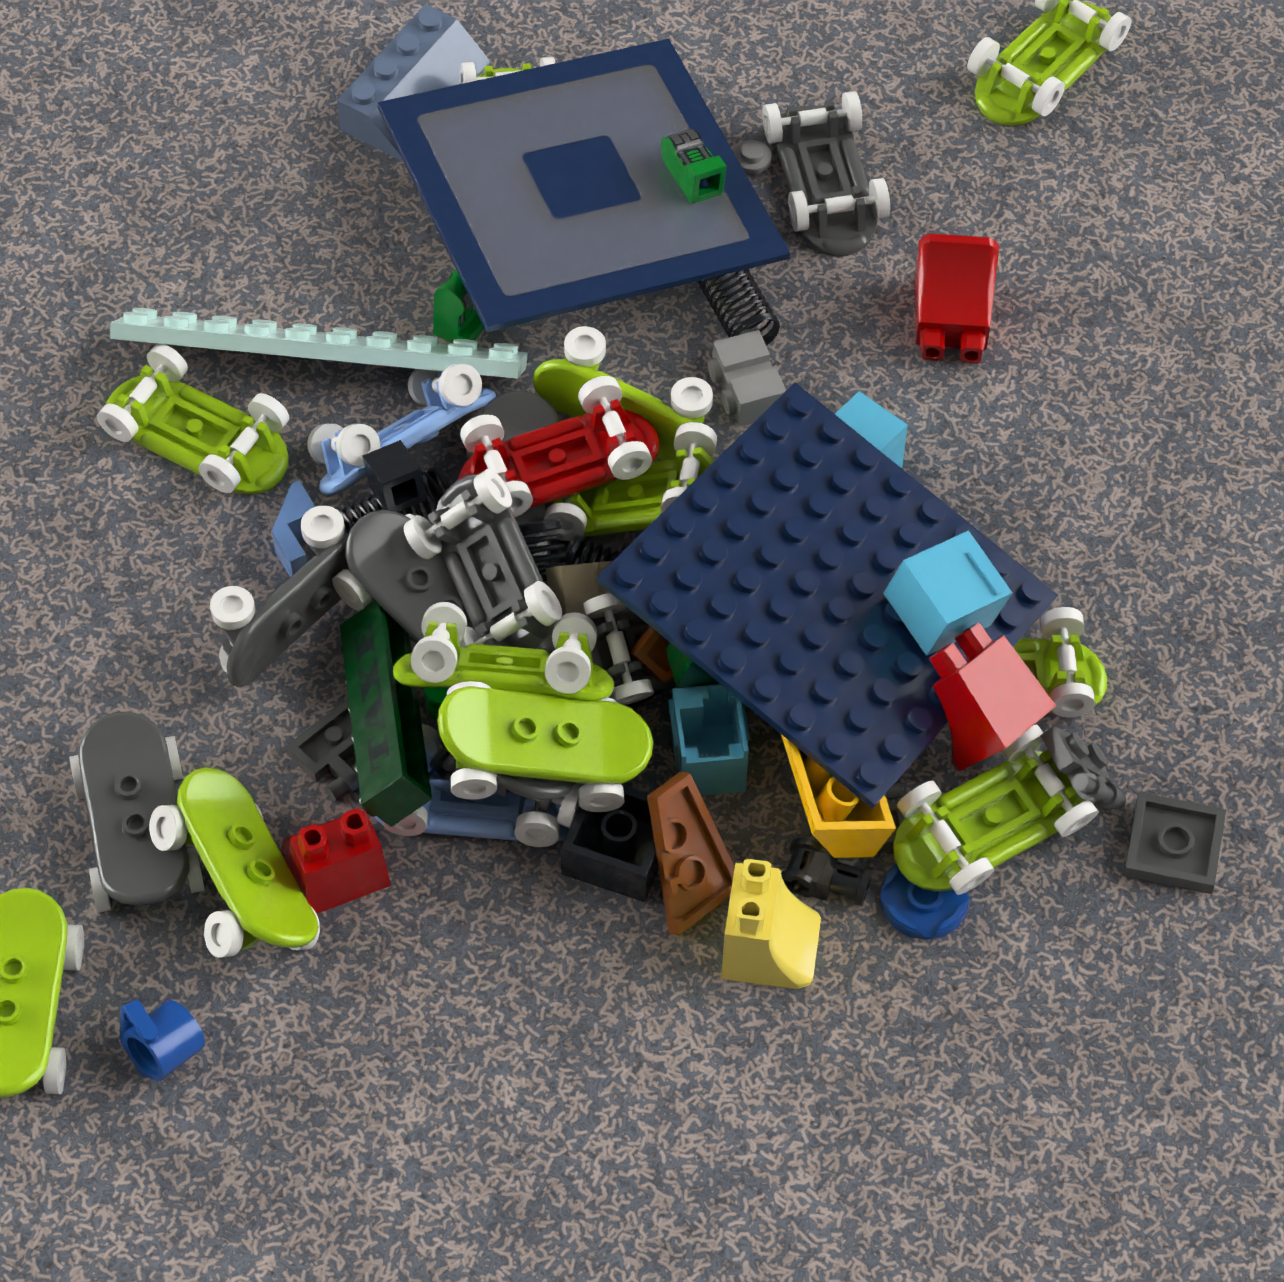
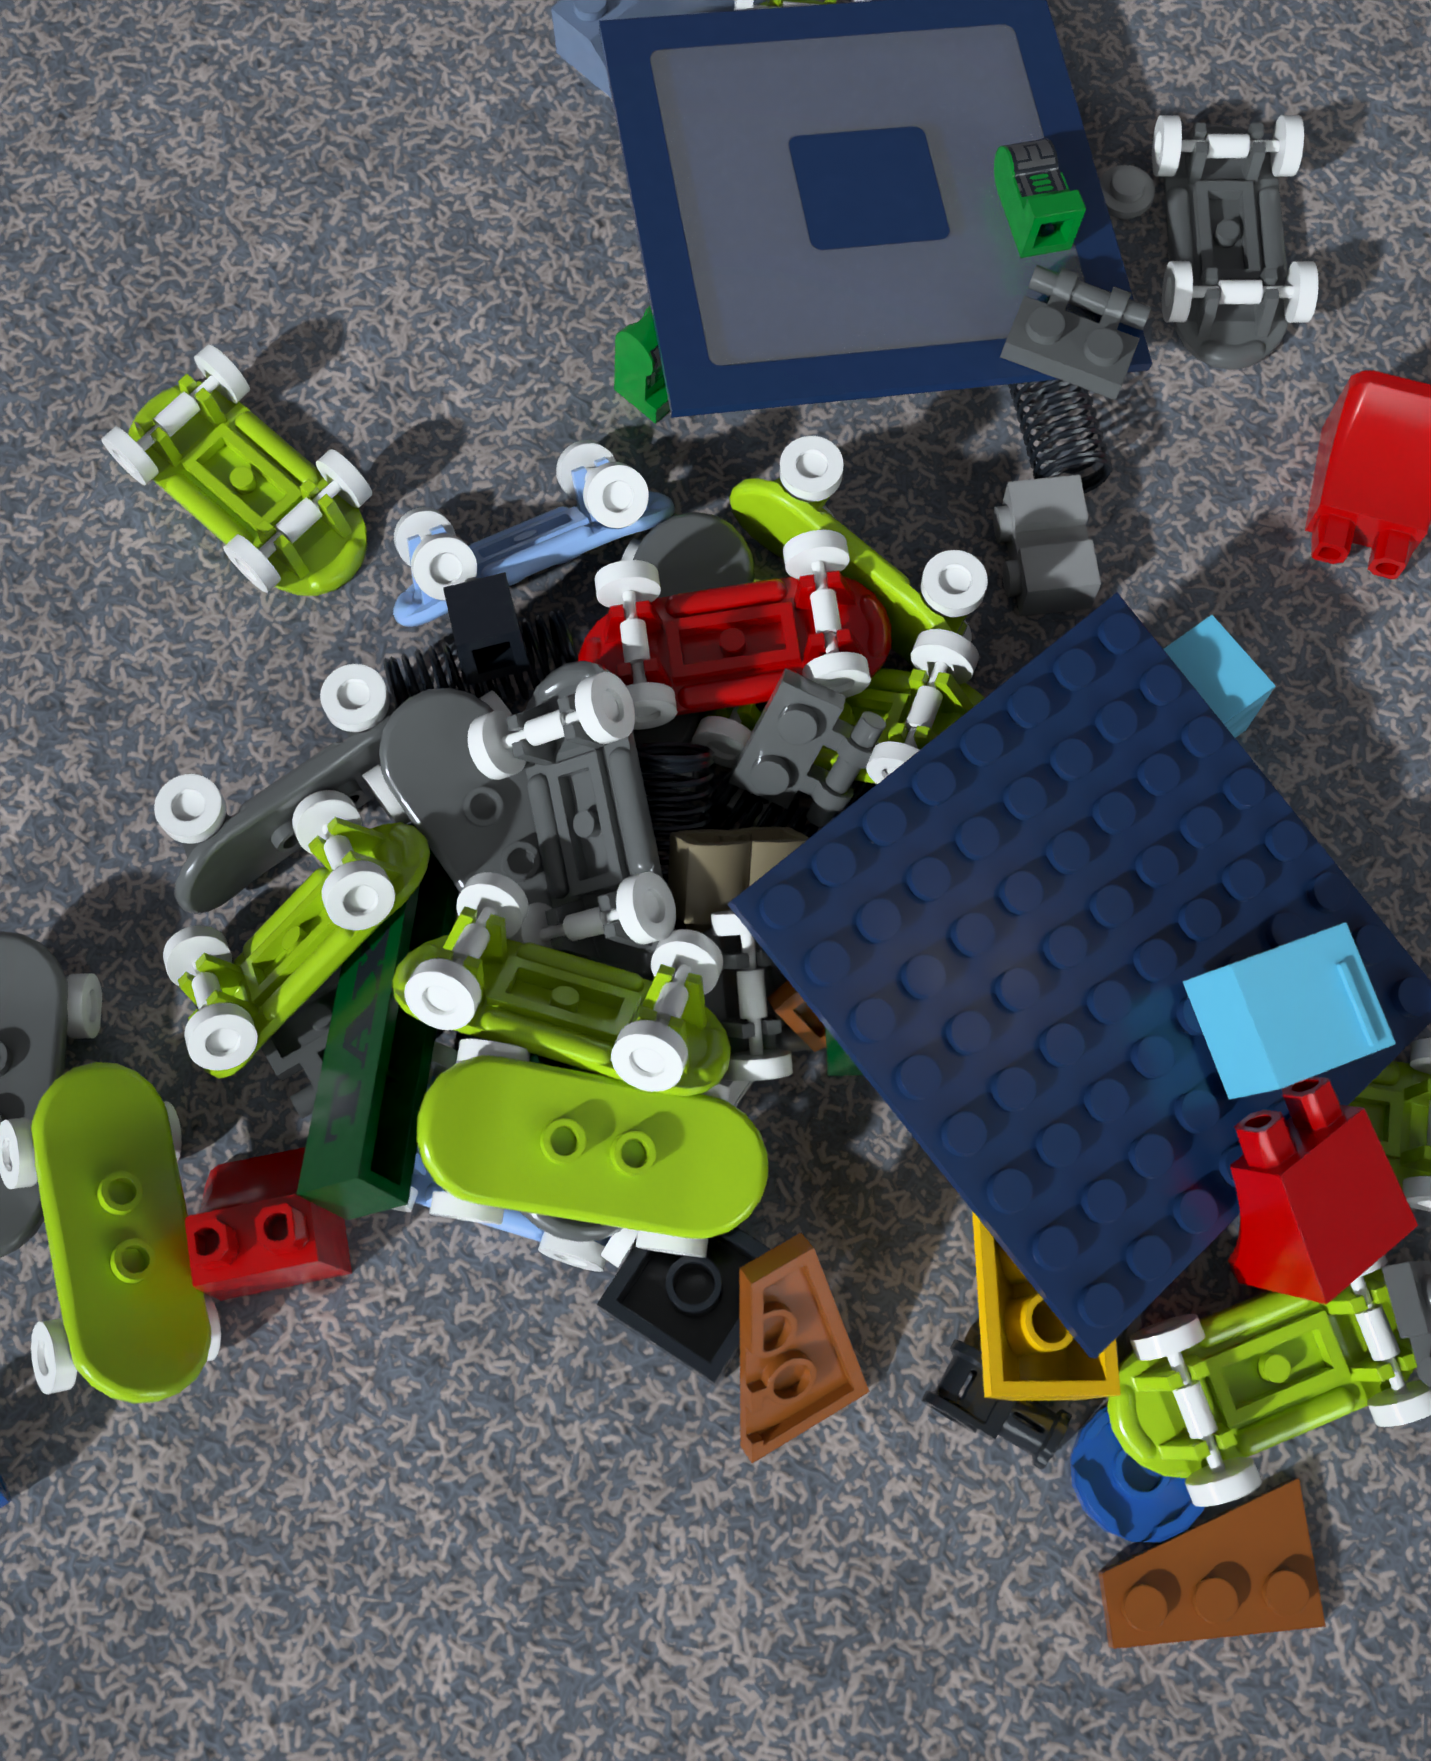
camera: 15 degrees right, 15 degrees up
light aqua plate [110,308,528,379] -> none
medium blue slope [272,480,315,577] -> none
medium azure piece [668,684,750,796] -> none
light yellow hips [721,859,821,989] -> none
none -> piece [163,790,430,1079]
none -> dark grey plate [729,668,886,828]
none -> dark grey plate [1000,265,1152,400]
none -> dark orange wing [1098,1478,1326,1649]

